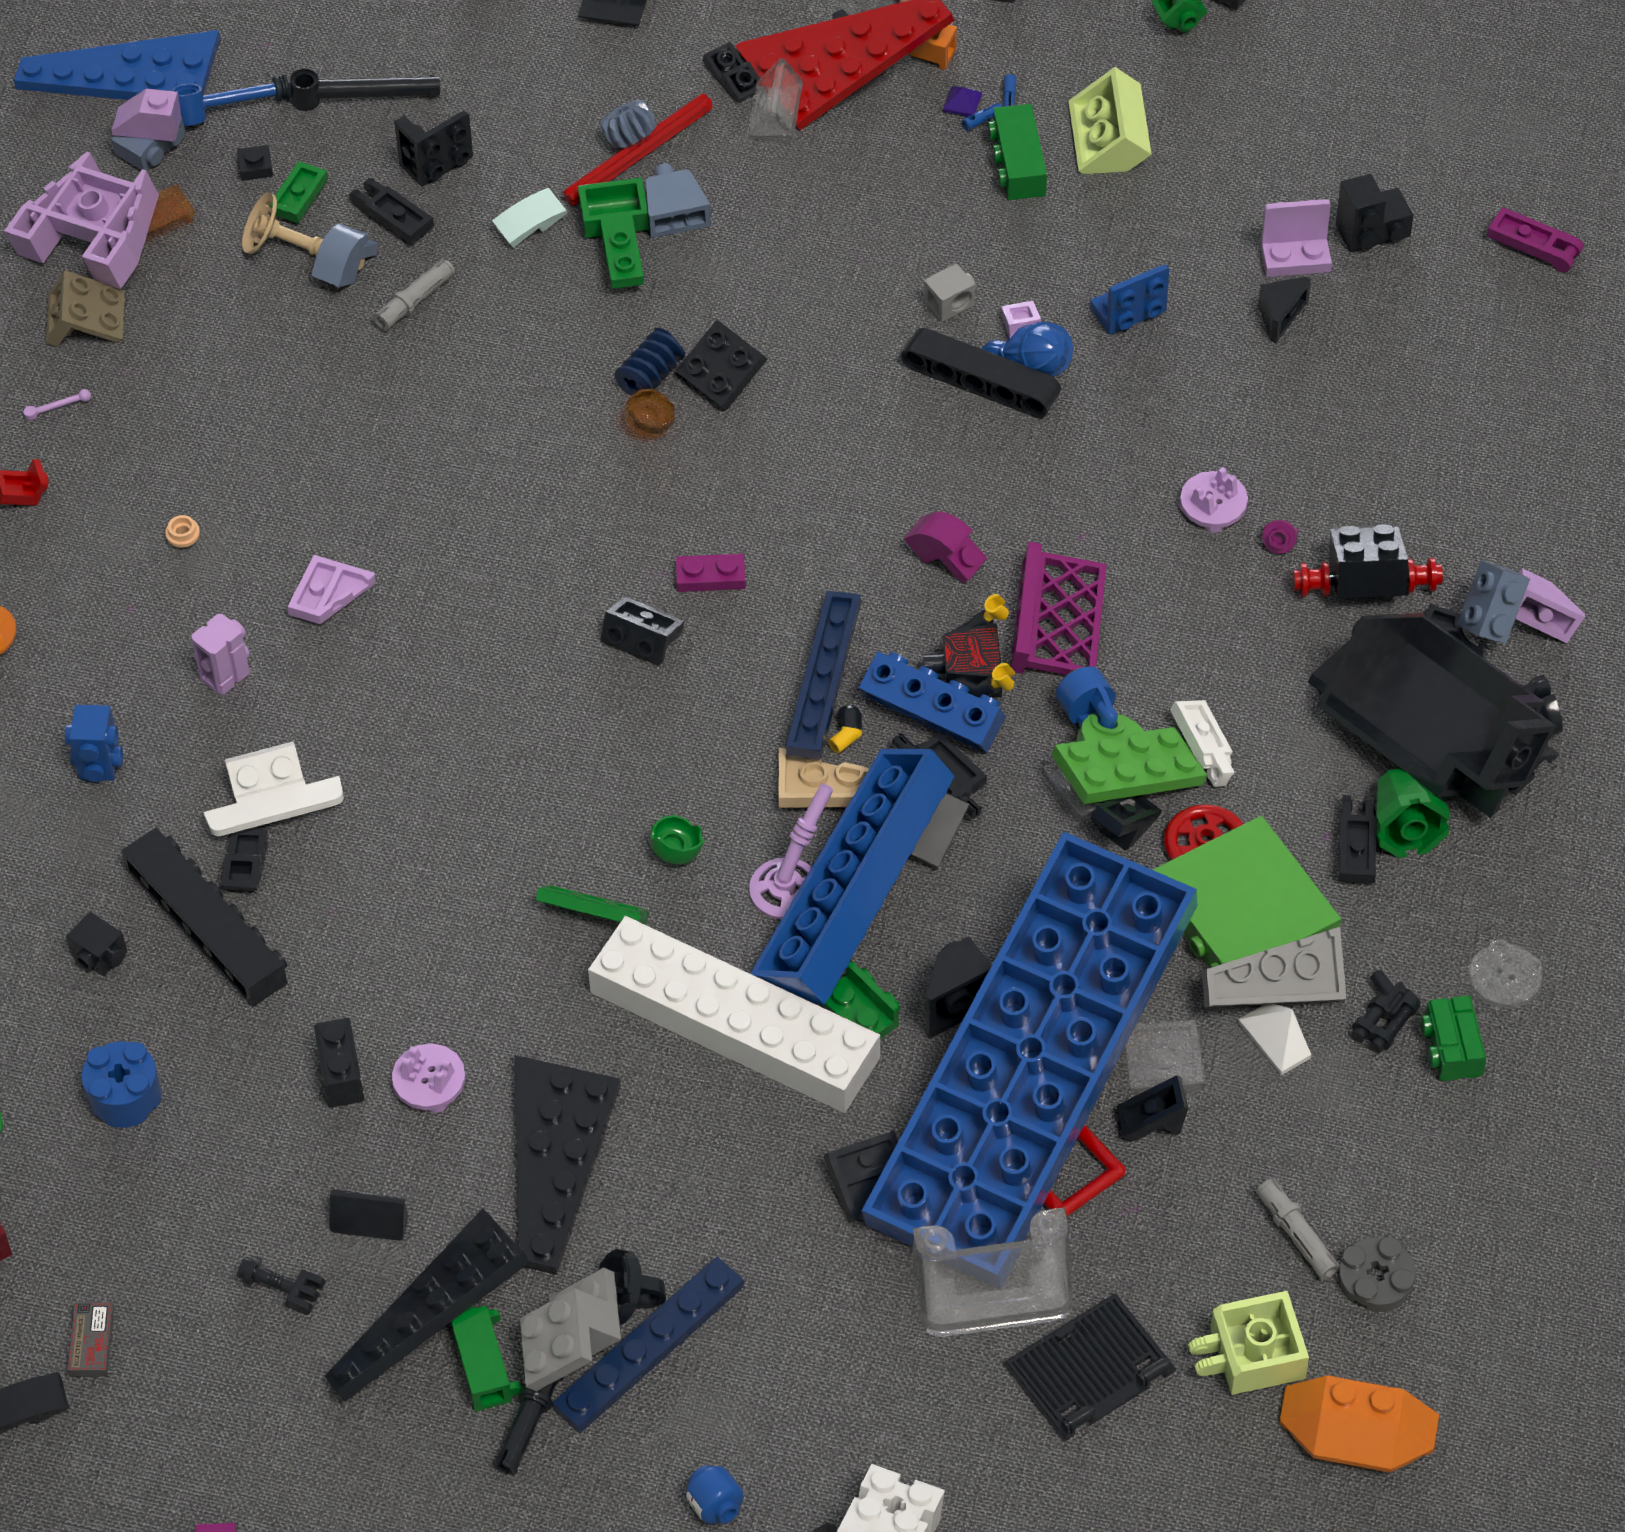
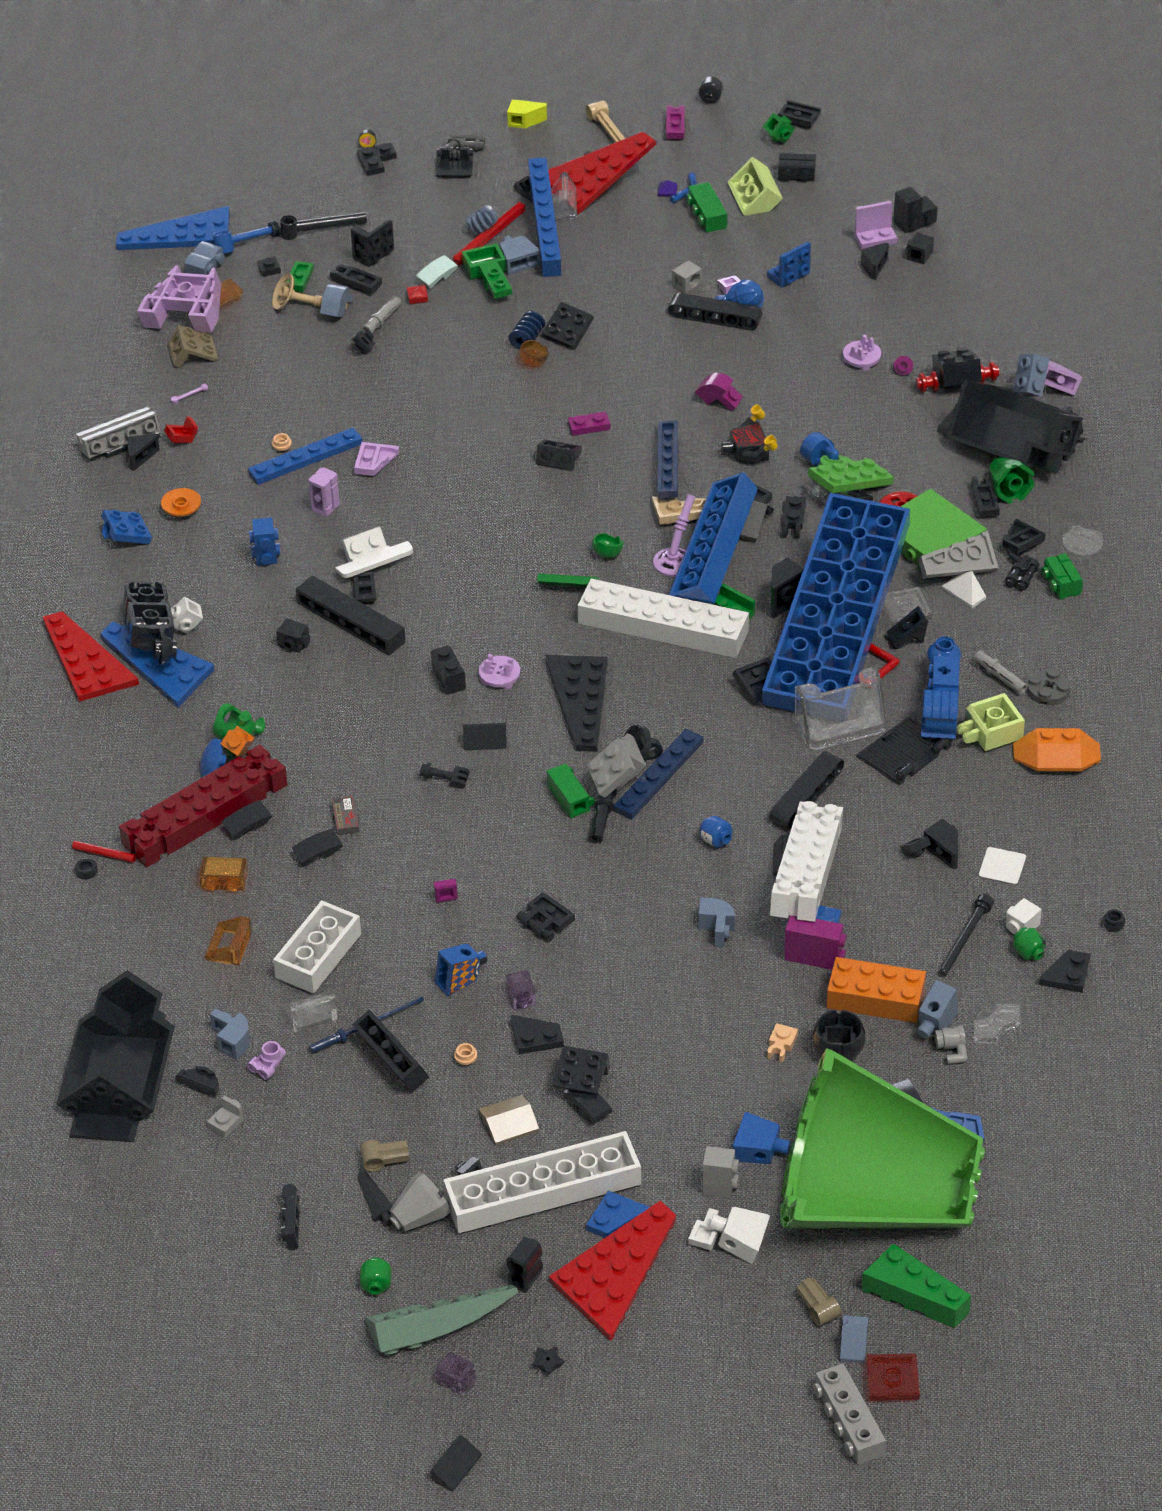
camera: 10 degrees left, 10 degrees down
blue brick [82,1041,162,1128] -> none
lavender slope [112,89,182,142] -> none
black wing [325,1208,530,1402] -> none
arm [828,705,862,754] -> none
blue brick [859,651,1006,754] -> none
orange brick [910,25,957,70] -> none
magenta fence [1010,542,1107,675] -> none
white hinge [1170,700,1235,787] -> none
magenta plate [1487,207,1584,273] -> none
none -> blue plate [248,428,363,485]
none -> black gear [352,330,375,353]
none -> red tile [407,285,428,304]
none -> blue brick [528,157,561,277]
none -> black beam [769,751,844,829]
none -> black brick [778,153,816,181]
none -> black hinge [782,496,806,538]
none -> black brick [907,232,934,265]
none -> blue brick [921,636,962,740]
none -> black wing [1002,519,1046,554]

